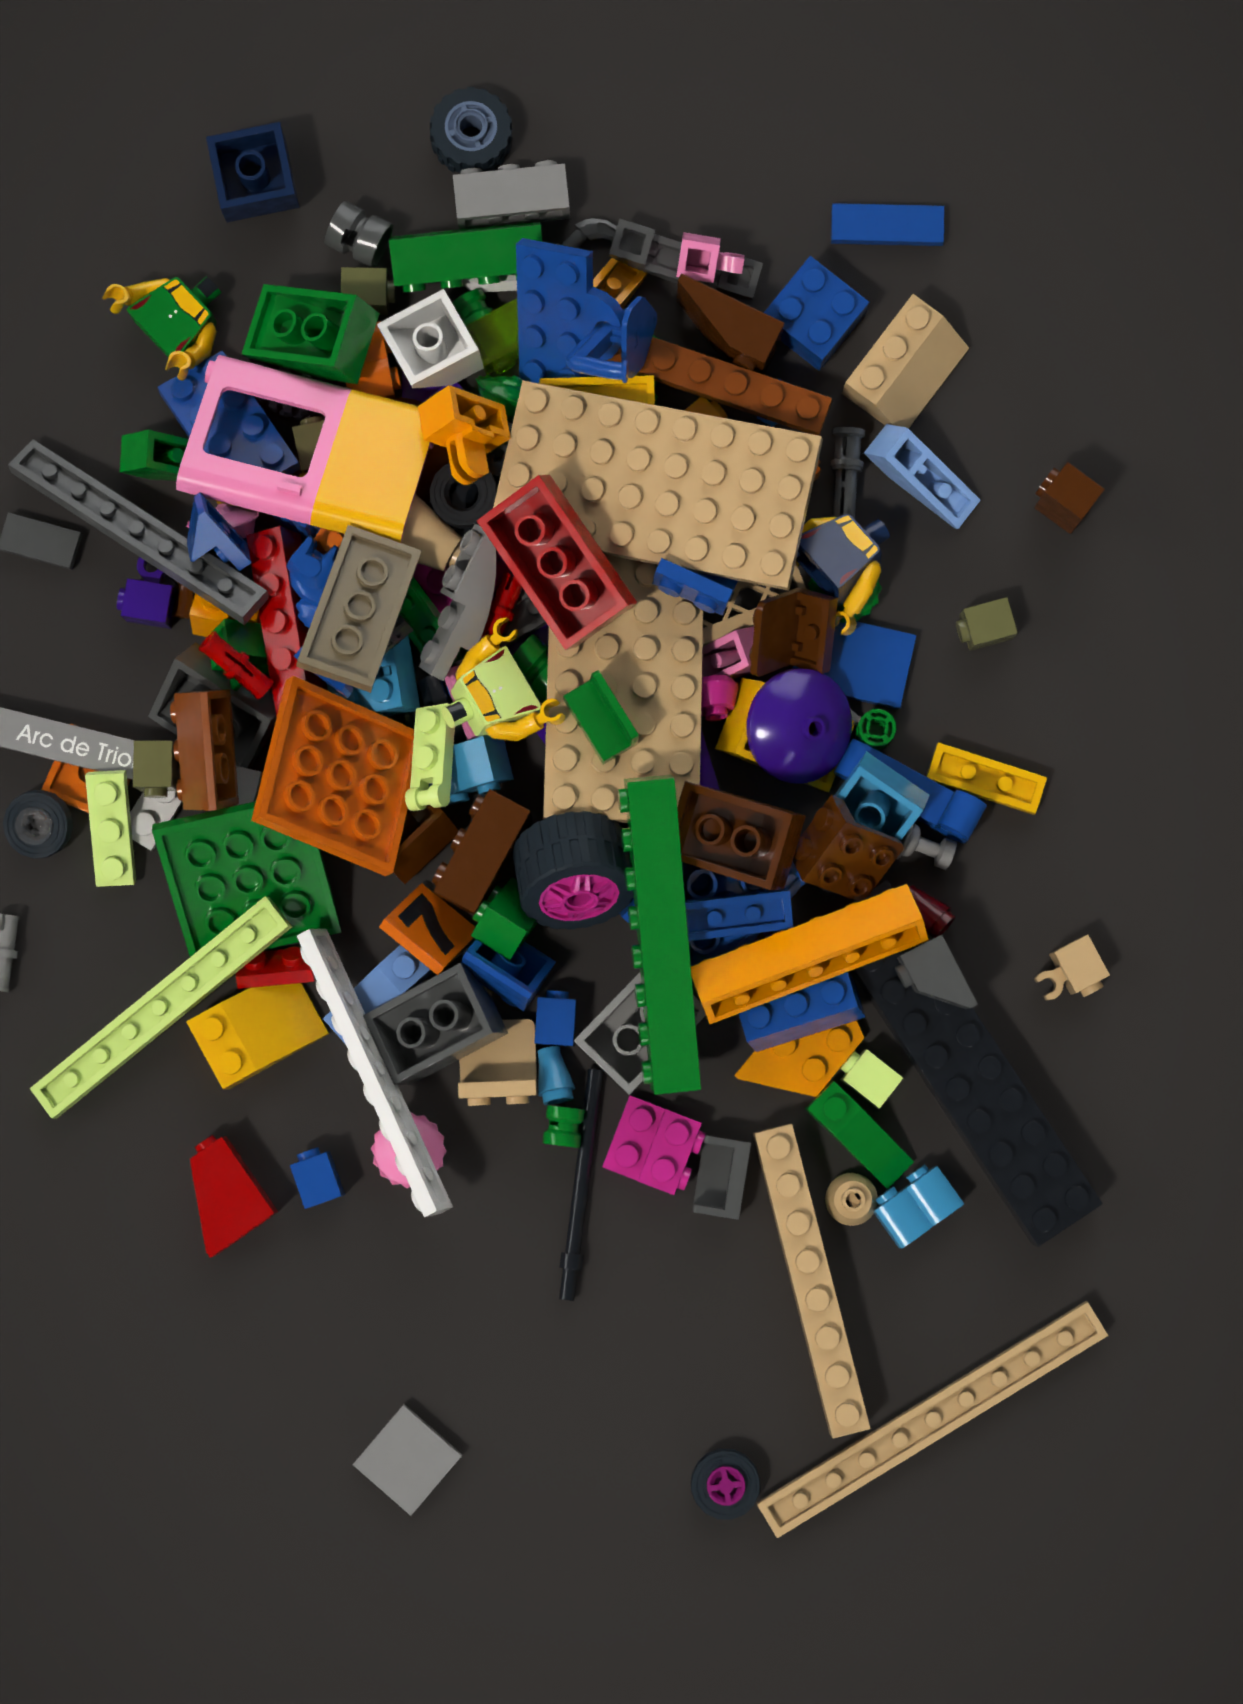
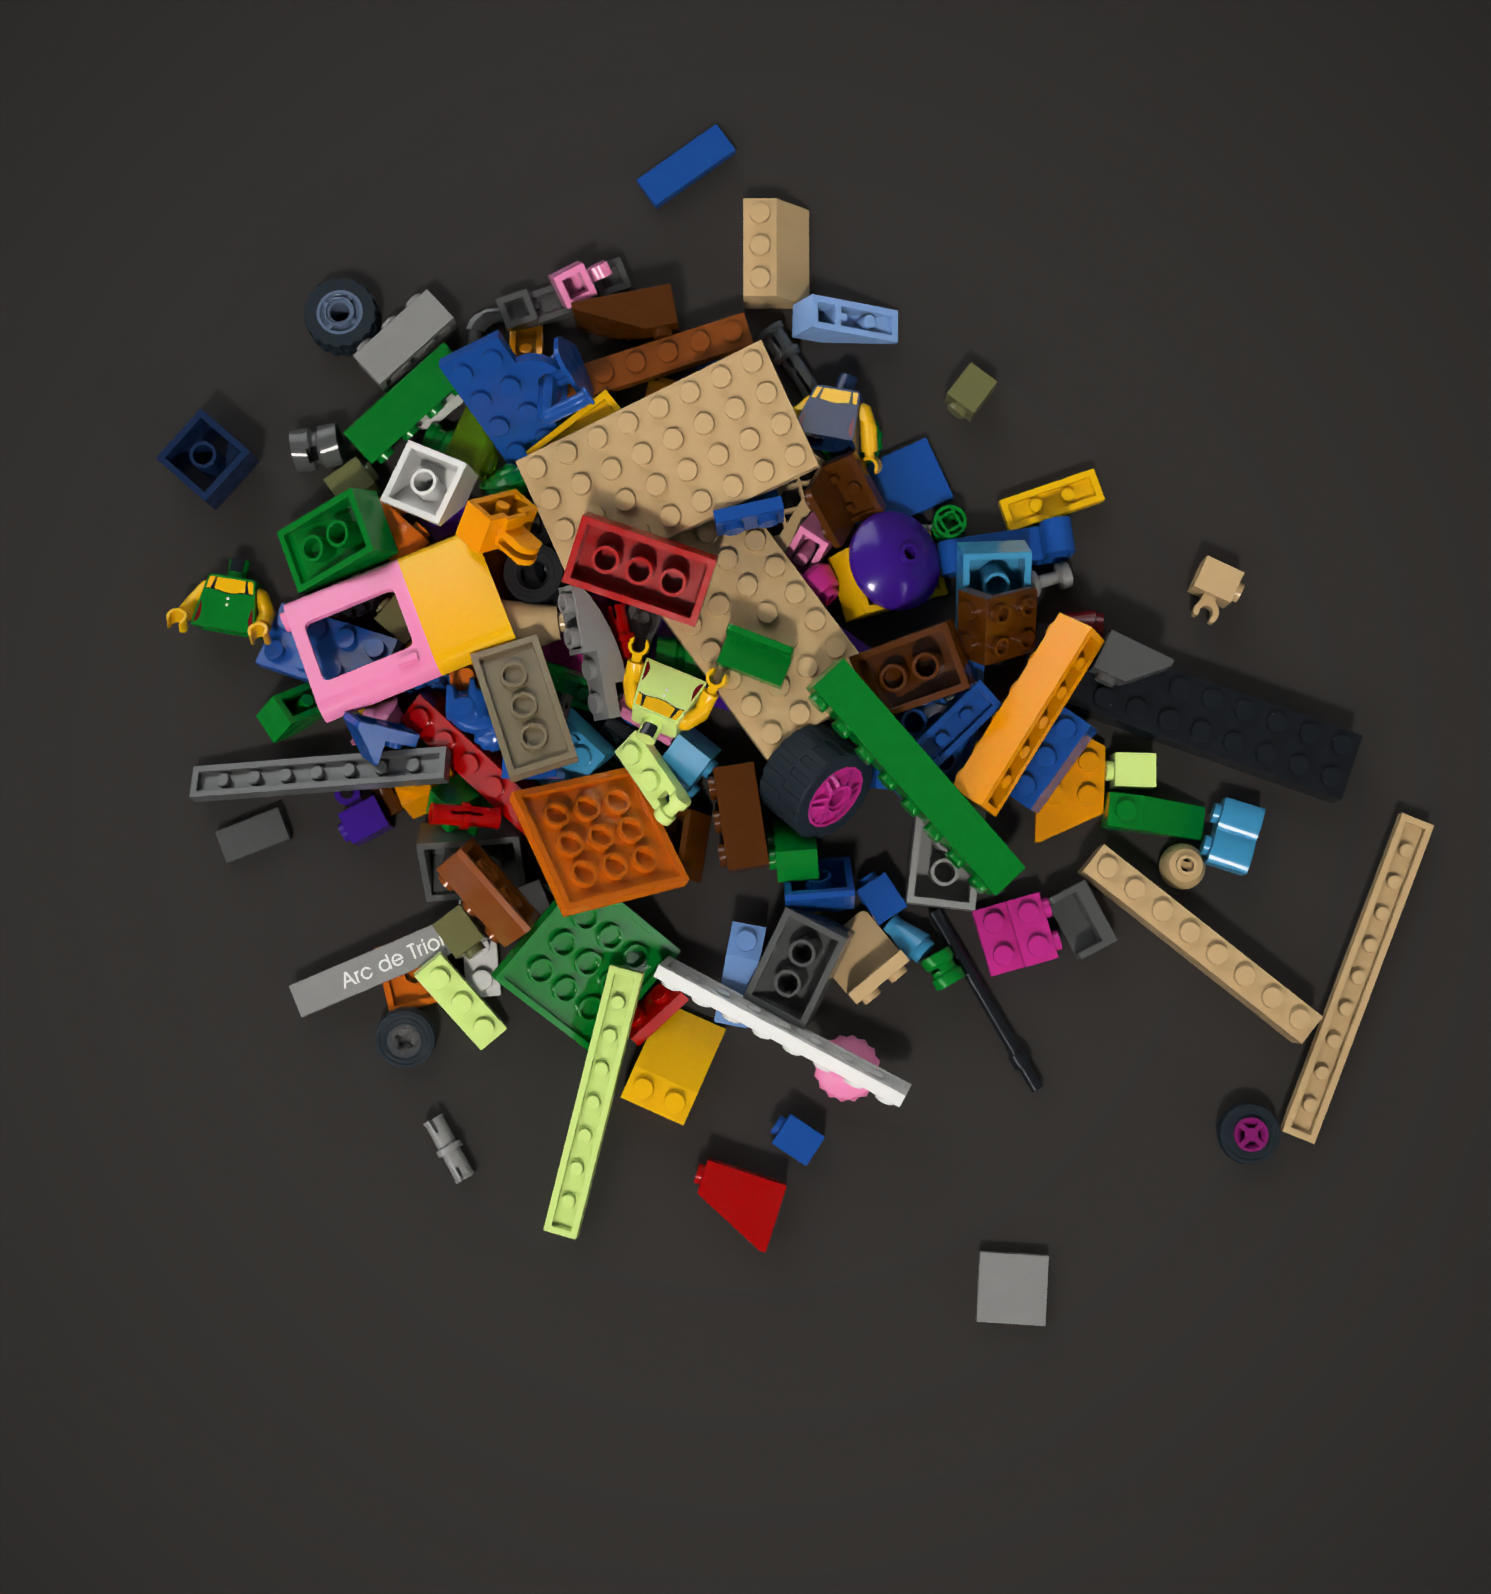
camera: 30 degrees left, 0 degrees up
orange tile [379,883,475,975] -> none
blue brick [764,256,869,371] -> none
reddish brown brick [1034,462,1105,534] -> none

